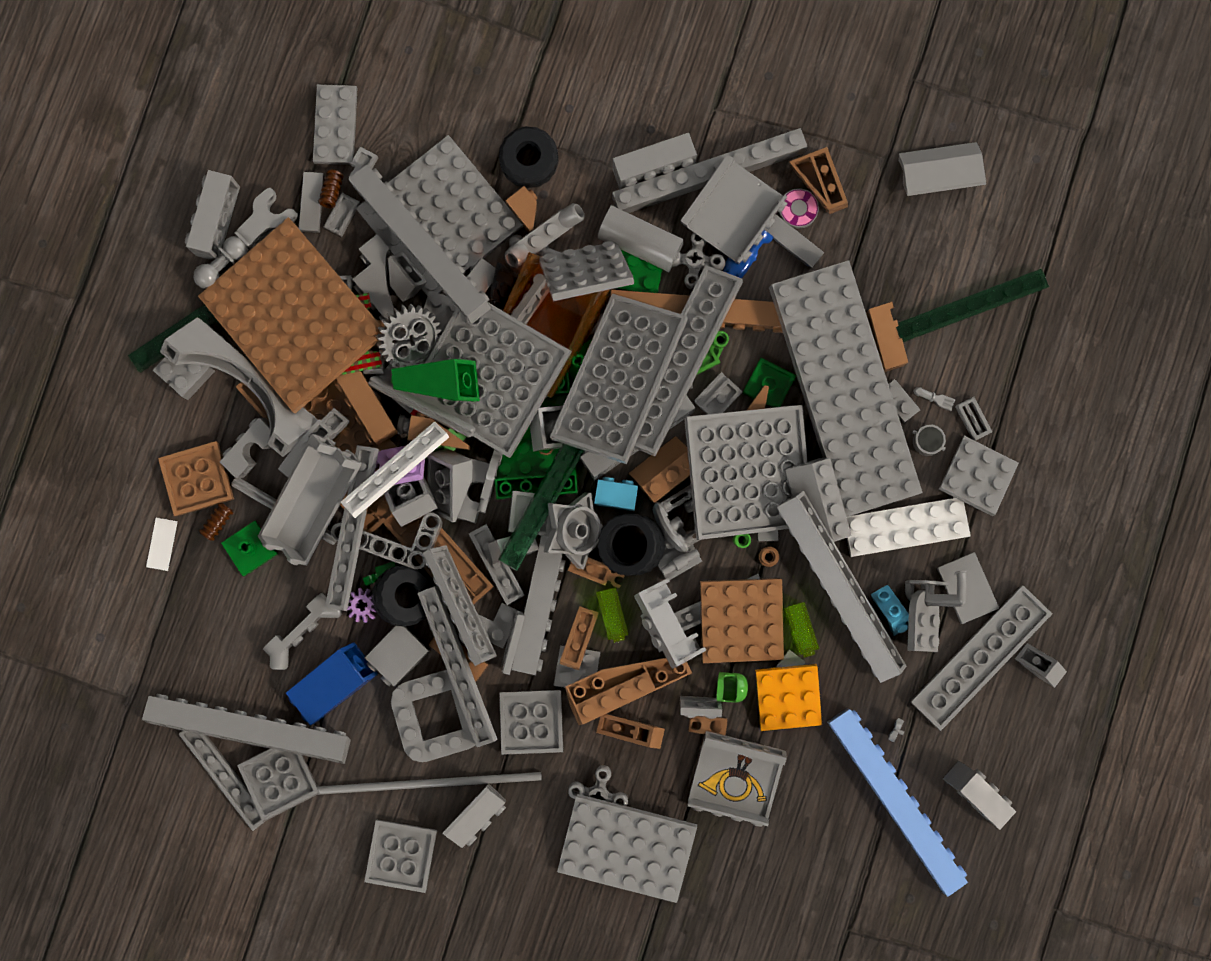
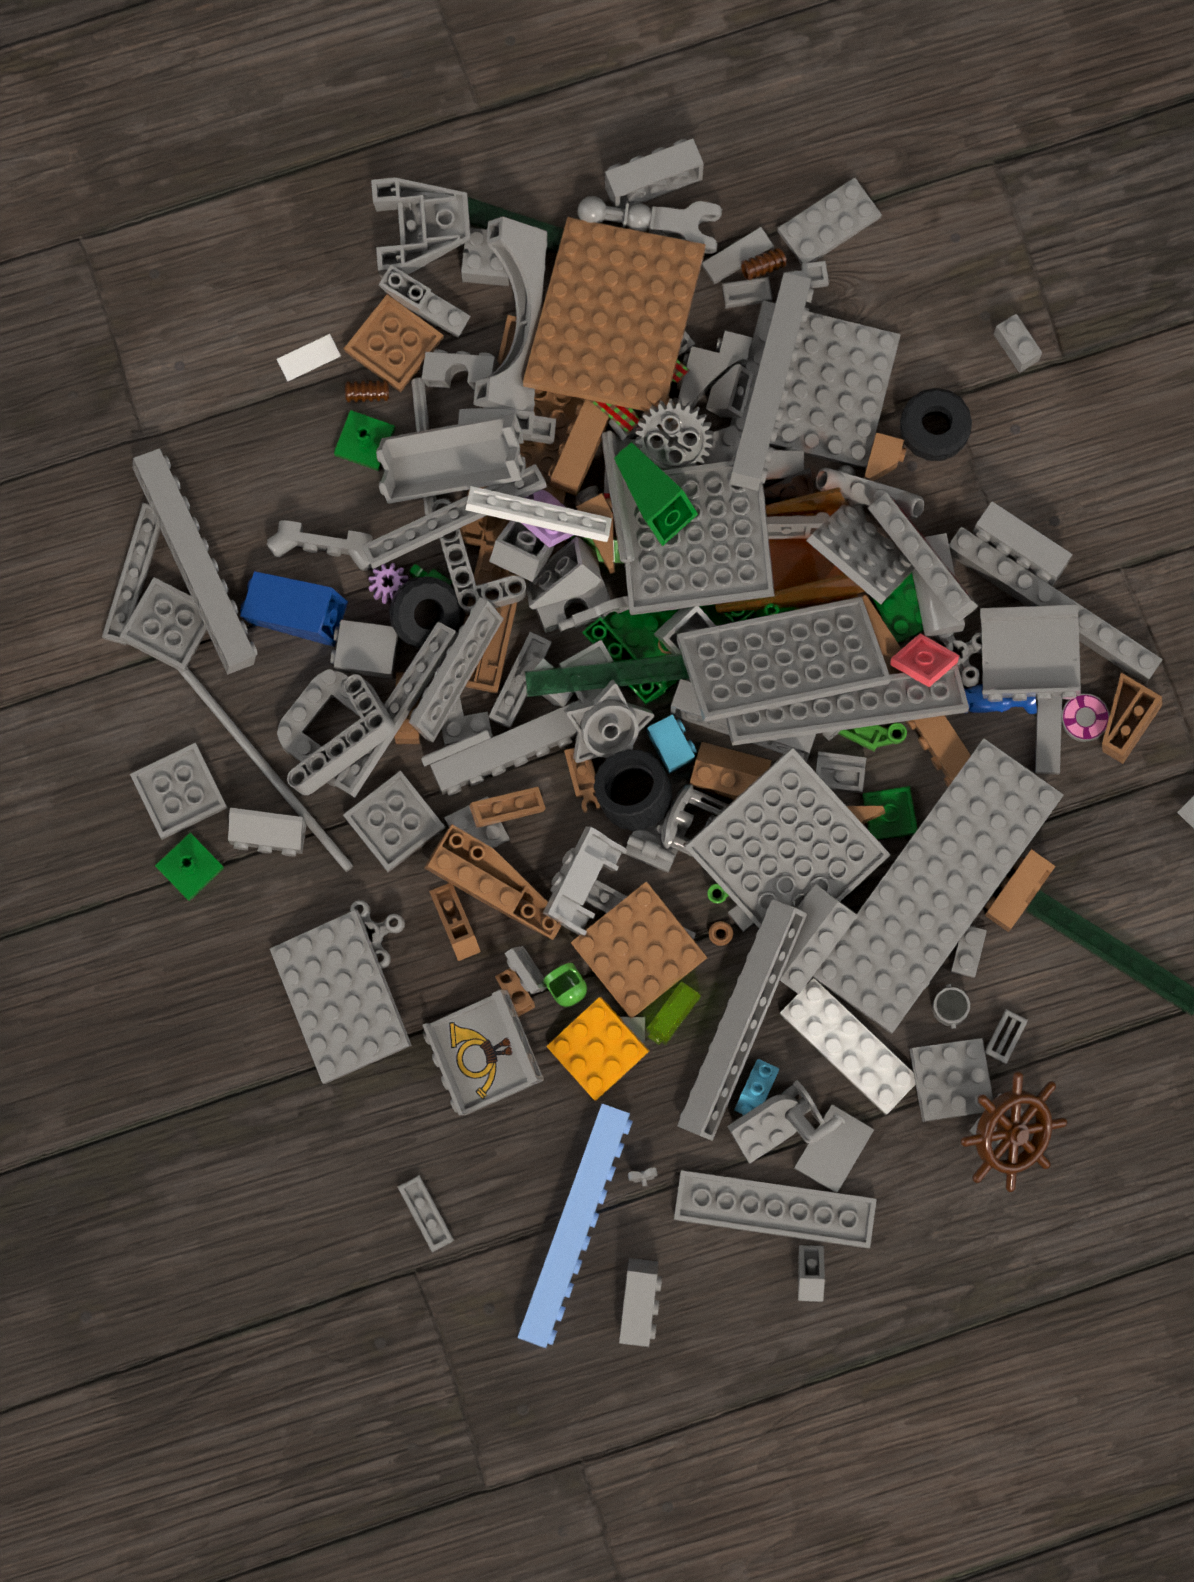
camera: 55 degrees right, 5 degrees down
clear neon green brick [596,587,628,643] -> none
light grey piece [914,387,955,411] -> none
none -> green tile [155,833,224,901]
none -> light grey beam [287,674,395,795]
none -> light grey wedge [371,178,471,278]
none -> light grey slope [378,265,471,338]
none -> light grey tile [398,1175,454,1253]
none -> light grey brick [868,493,978,622]
none -> coral tile [890,633,959,687]
none -> reddish brown brick [960,1071,1067,1192]
none -> light grey brick [994,314,1042,373]

